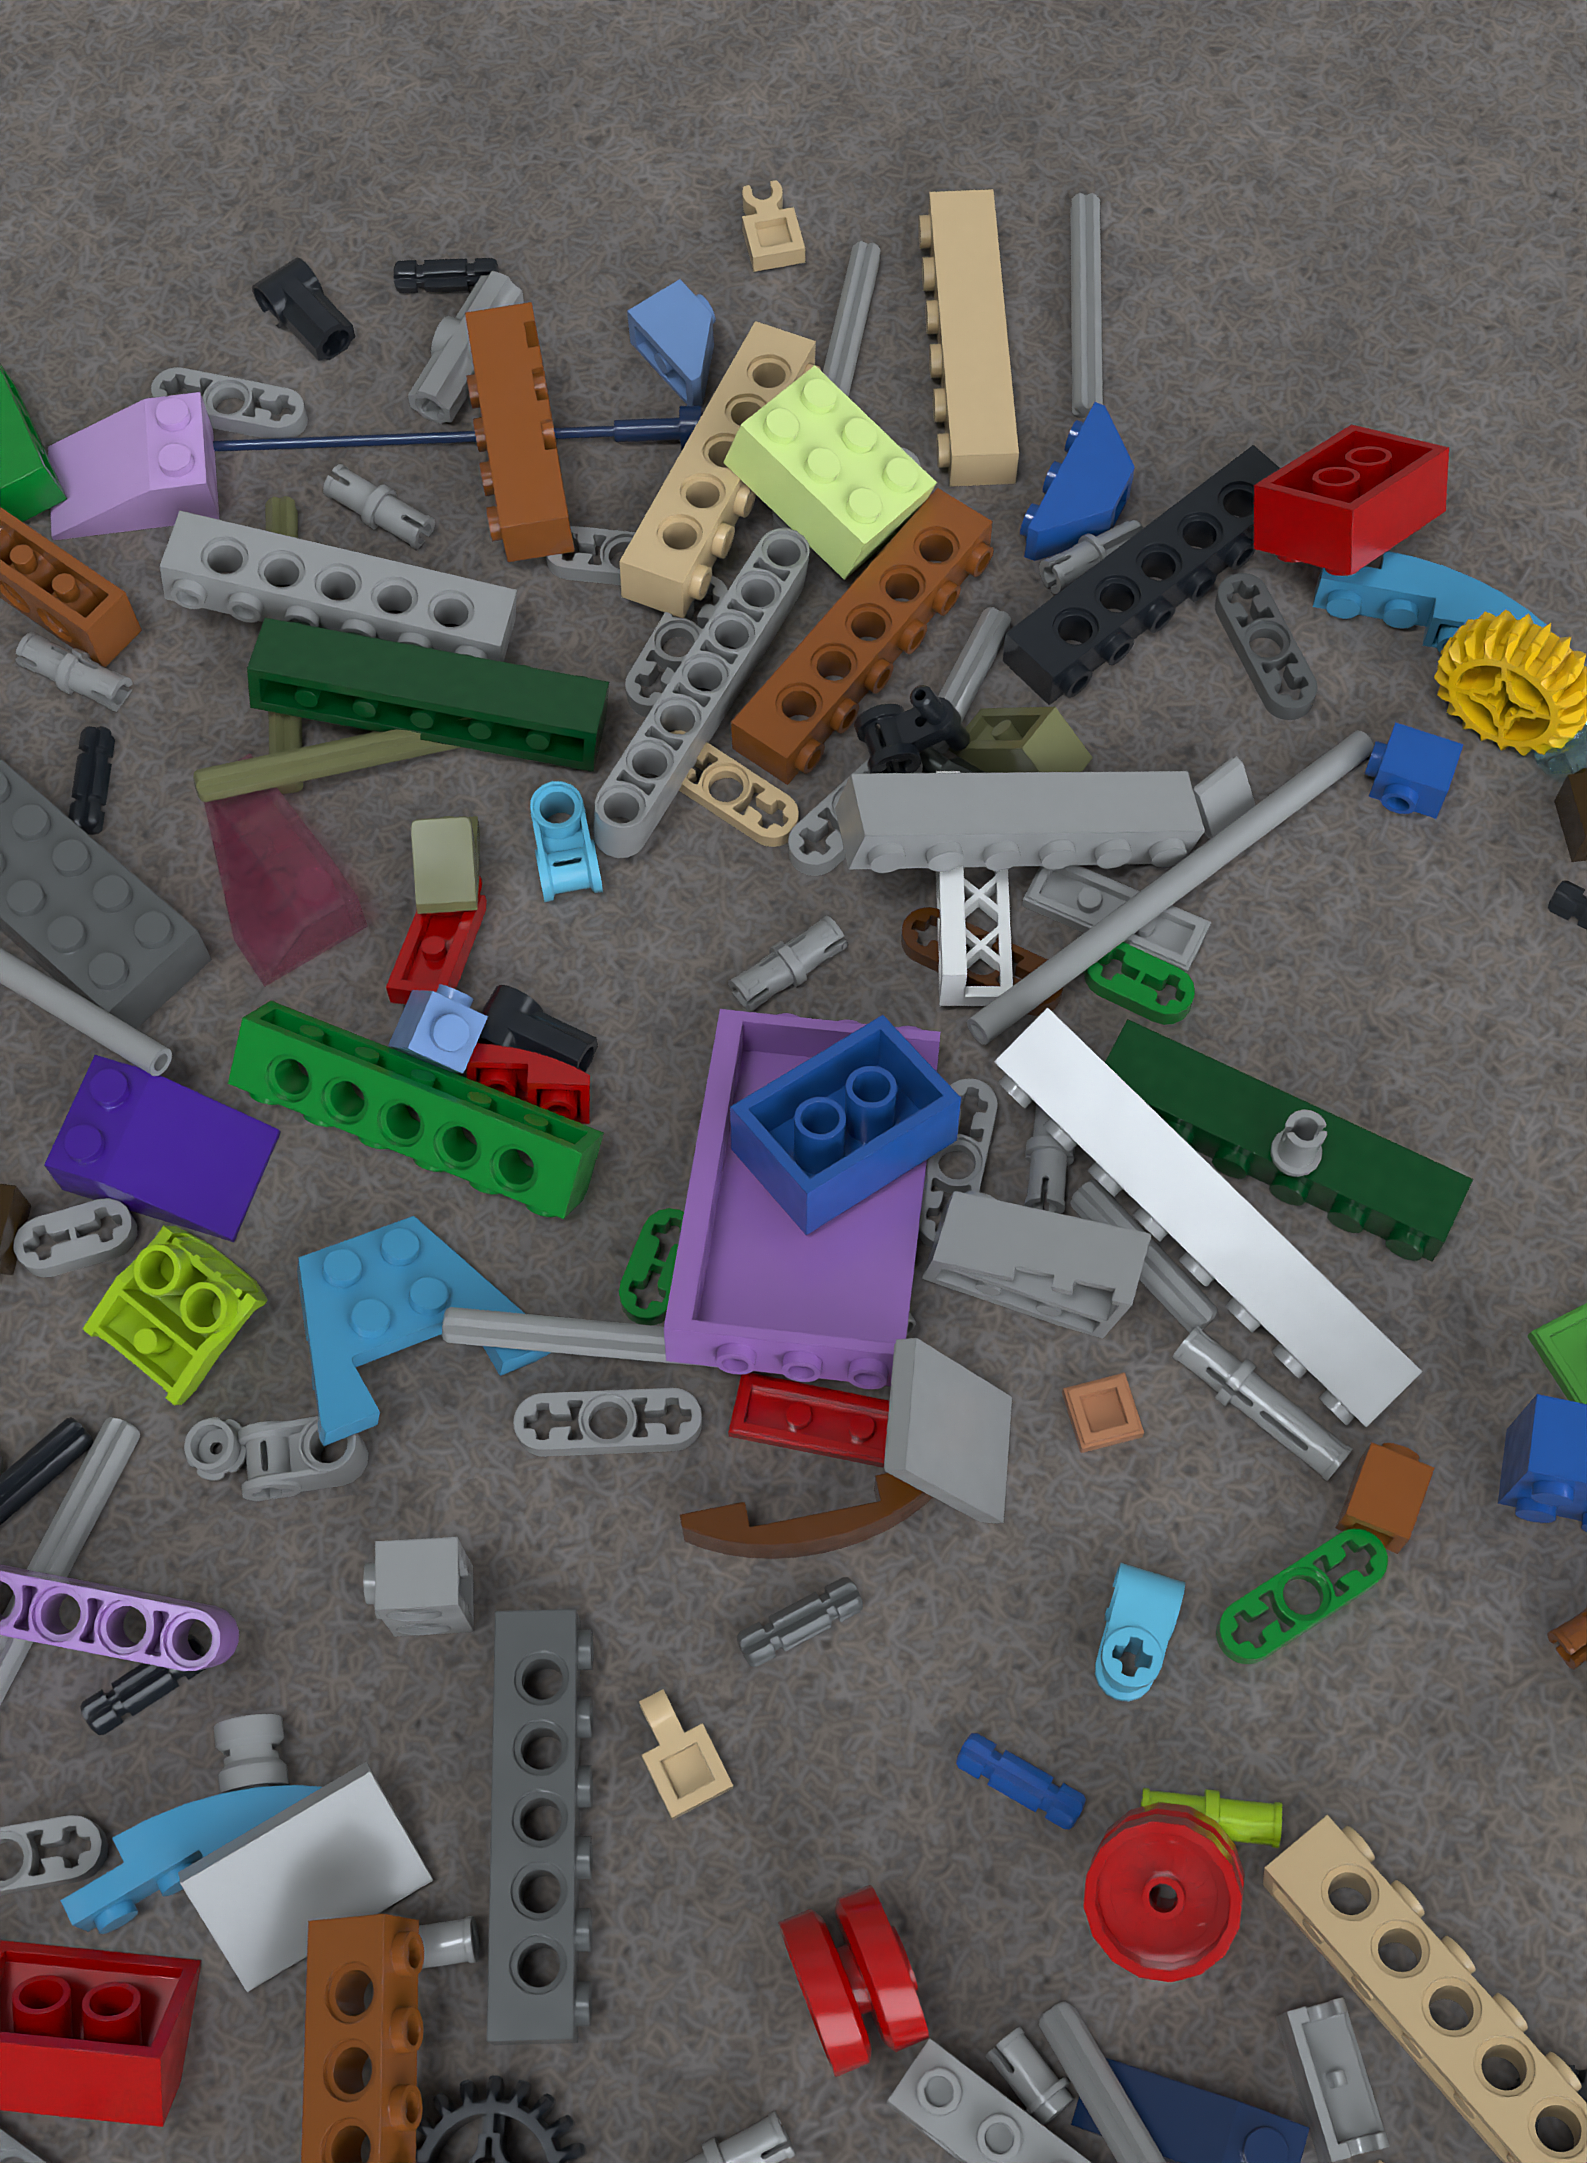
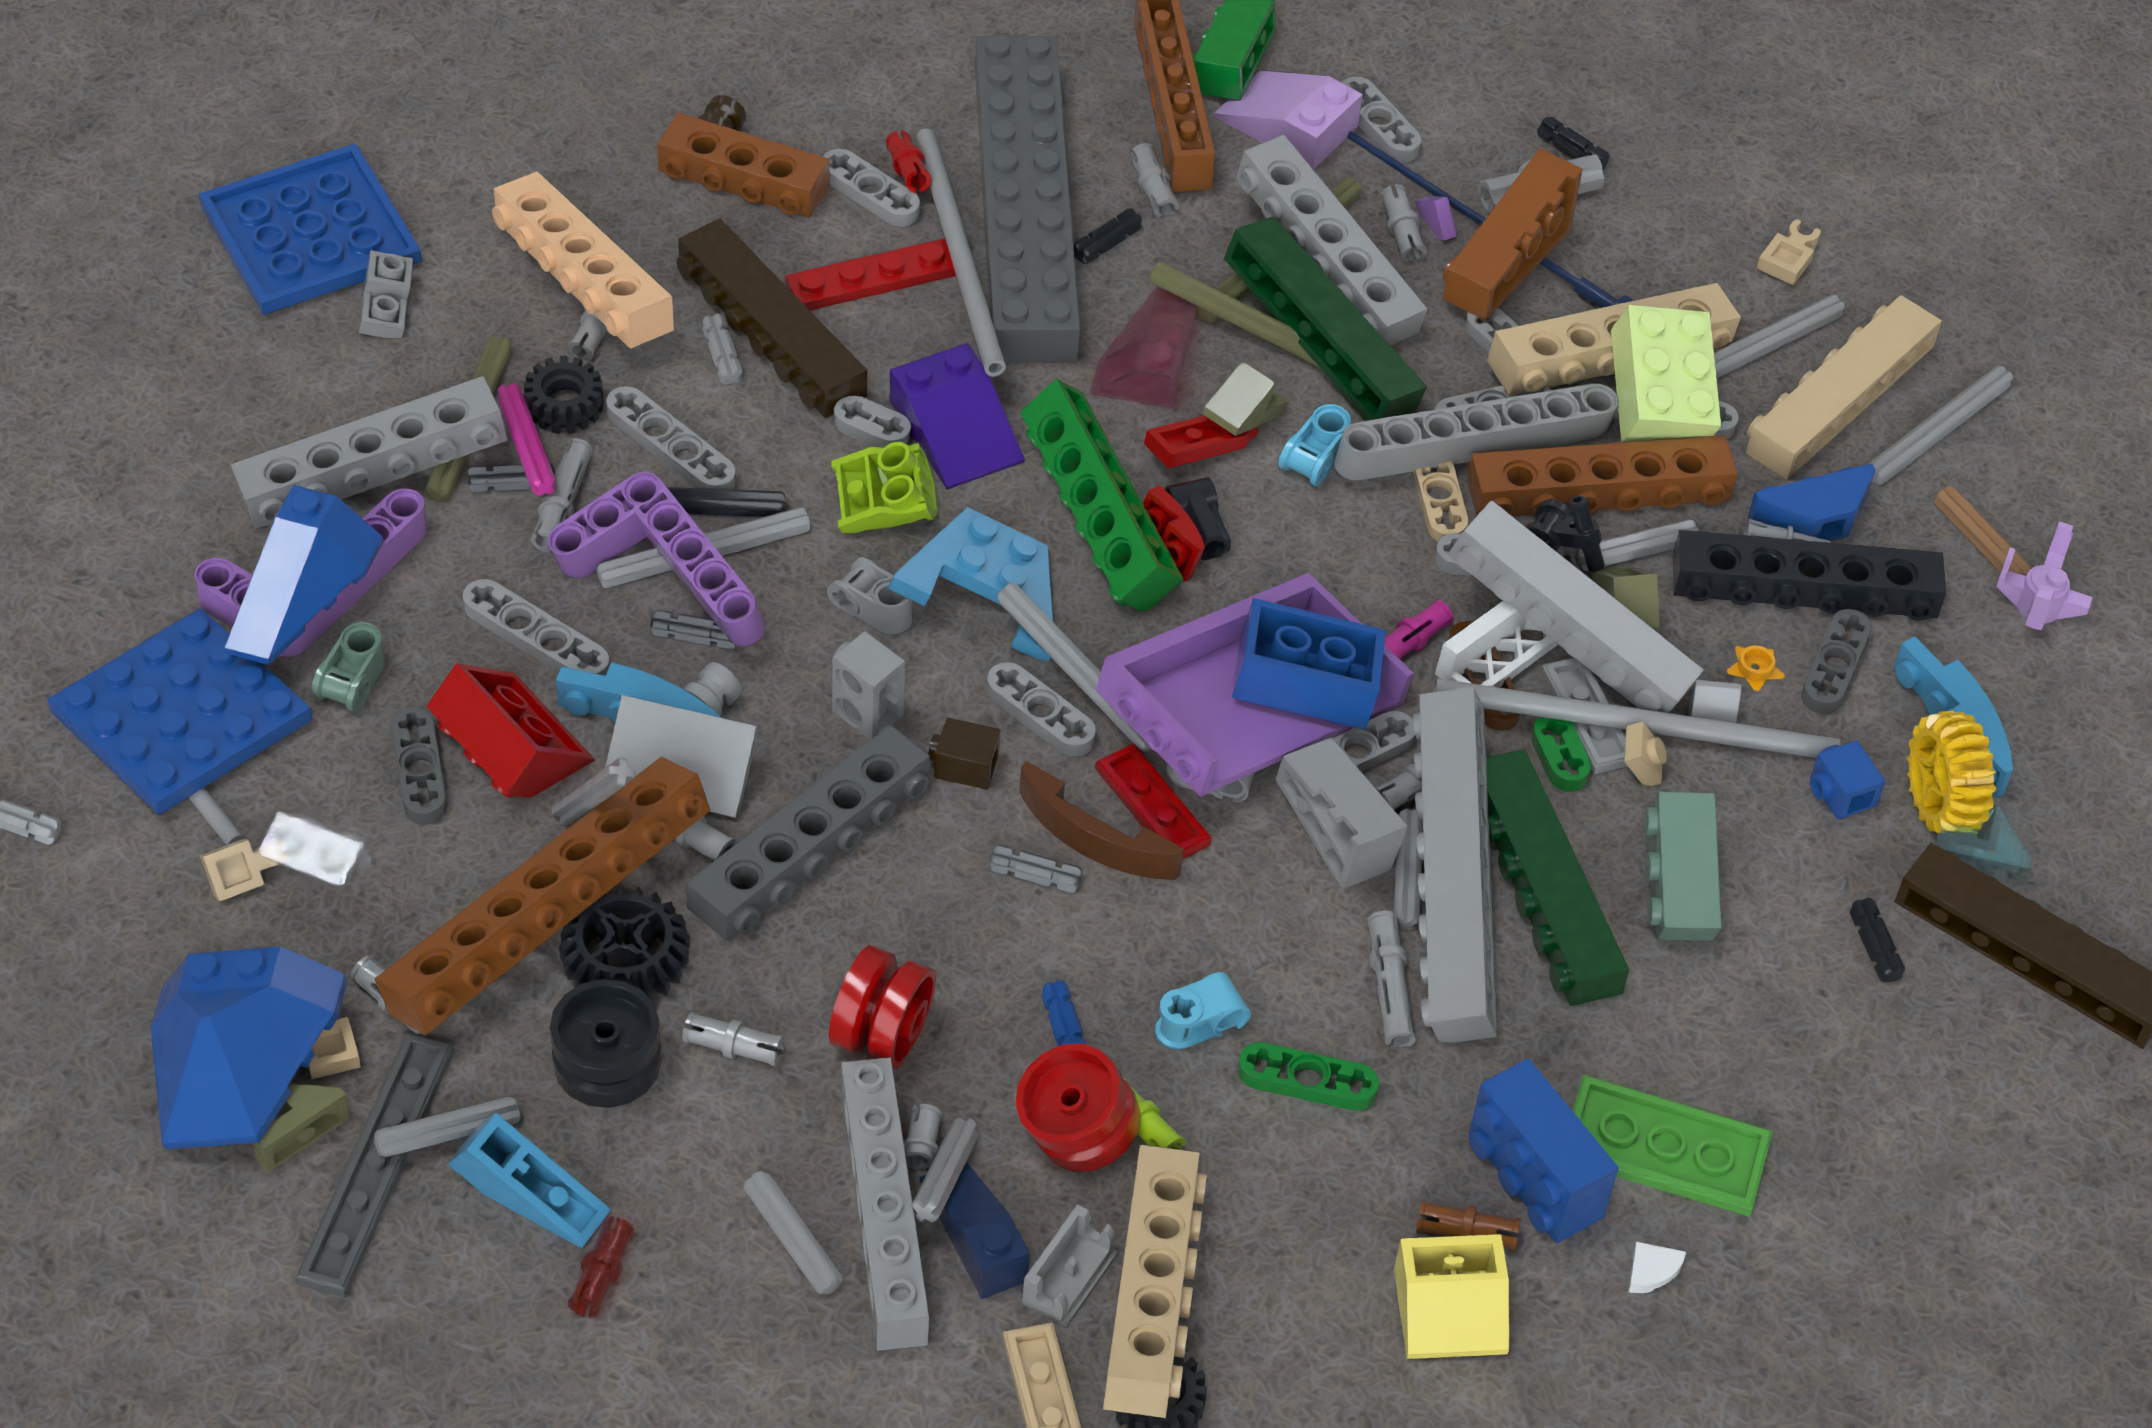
camera: 40 degrees right, 15 degrees down
light grey plate [184,1417,246,1481] -> none
black piece [252,257,356,361] -> none
medium blue brick [388,984,488,1074] -> none
medium blue slope [627,279,715,407] -> none
tan plate [639,1689,733,1820] -> none
light grey pin [728,916,848,1012] -> none
light grey tile [884,1338,1012,1523] -> none
nougat tile [1062,1373,1144,1453] -> none
red brick [1254,424,1449,576] -> none
light grey pin [1270,1109,1327,1177] -> none
dark orange brick [1335,1442,1434,1554] -> none
none -> light grey axle [552,758,635,826]
none -> dark brown brick [928,717,1001,790]
none -> dark pink pin [1384,600,1454,659]
none -> medium lavender tile [1415,196,1457,241]
none -> tan plate [1625,722,1667,786]
none -> sand green wedge [1643,792,1721,941]
none -> light orange plate [1727,645,1785,691]
none -> medium nougat axle [1934,485,2032,576]
none -> lavender piece [1996,522,2093,630]

